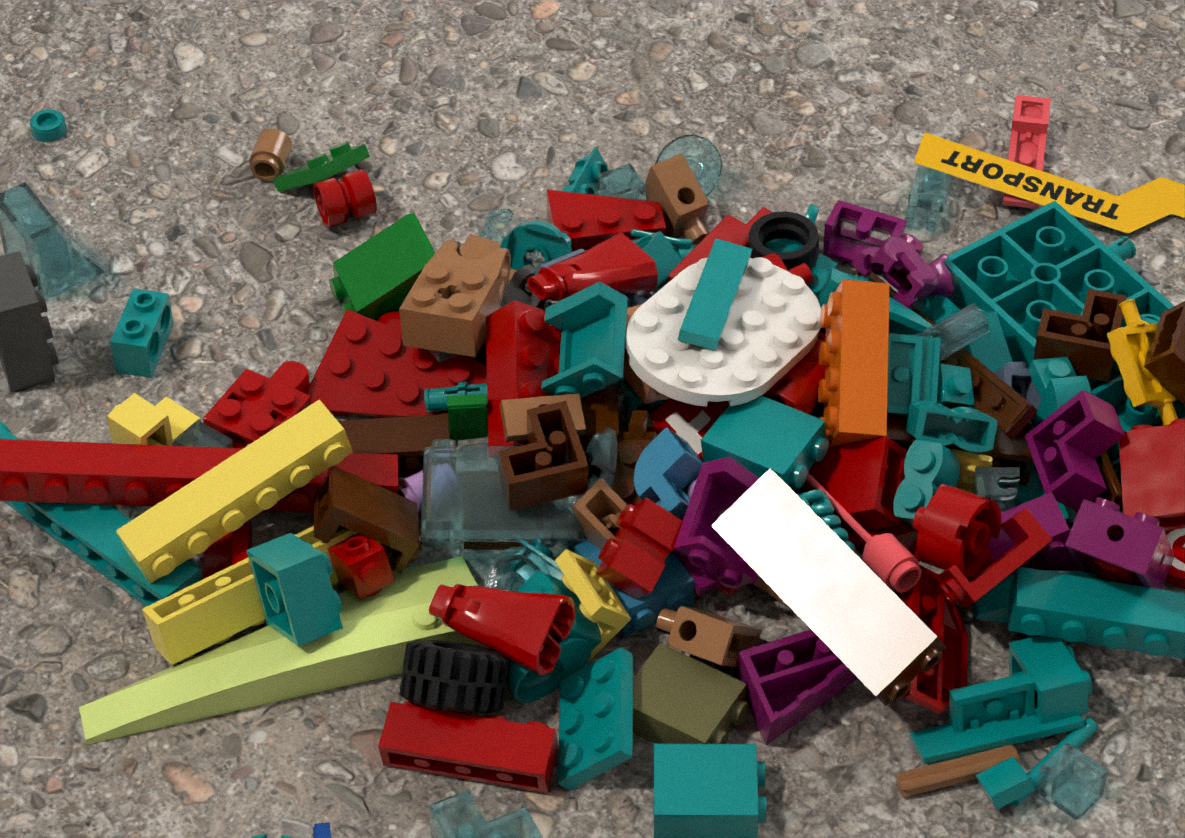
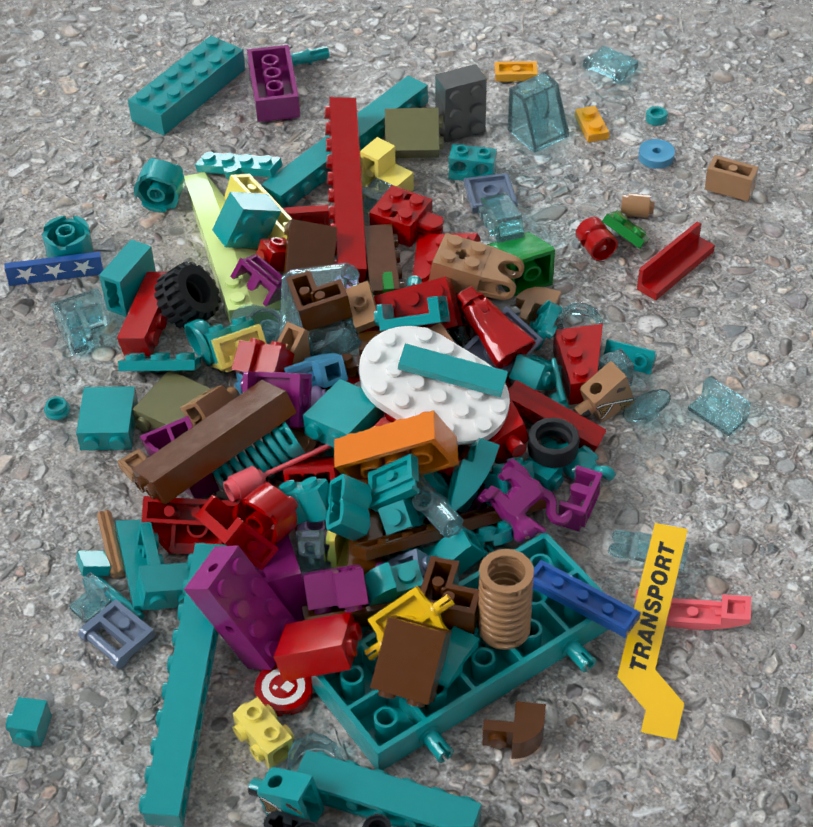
camera: 90 degrees right, 0 degrees up
light yellow brick [116,399,353,584] -> none
red piece [429,584,575,675] -> none
none -> sand blue plate [78,599,155,669]
none -> teal brick [99,239,156,317]
none -> medium nougat tile [117,449,148,482]
none -> teal brick [134,158,185,213]
none -> teal hinge [195,152,283,179]
none -> magenta window [230,254,288,306]
none -> olive brick [385,108,444,158]
none -> sand blue plate [464,173,518,214]
none -> clear light blue brick [478,192,525,243]
none -> medium nougat piece [478,549,534,650]
none -> blue tile [533,560,641,638]
none -> light orange plate [574,106,609,143]
none -> red panel [637,221,715,301]
none -> dark azure piece [638,139,675,169]
none -> clear light blue panel [688,376,751,437]
none -> medium nougat brick [704,155,759,201]

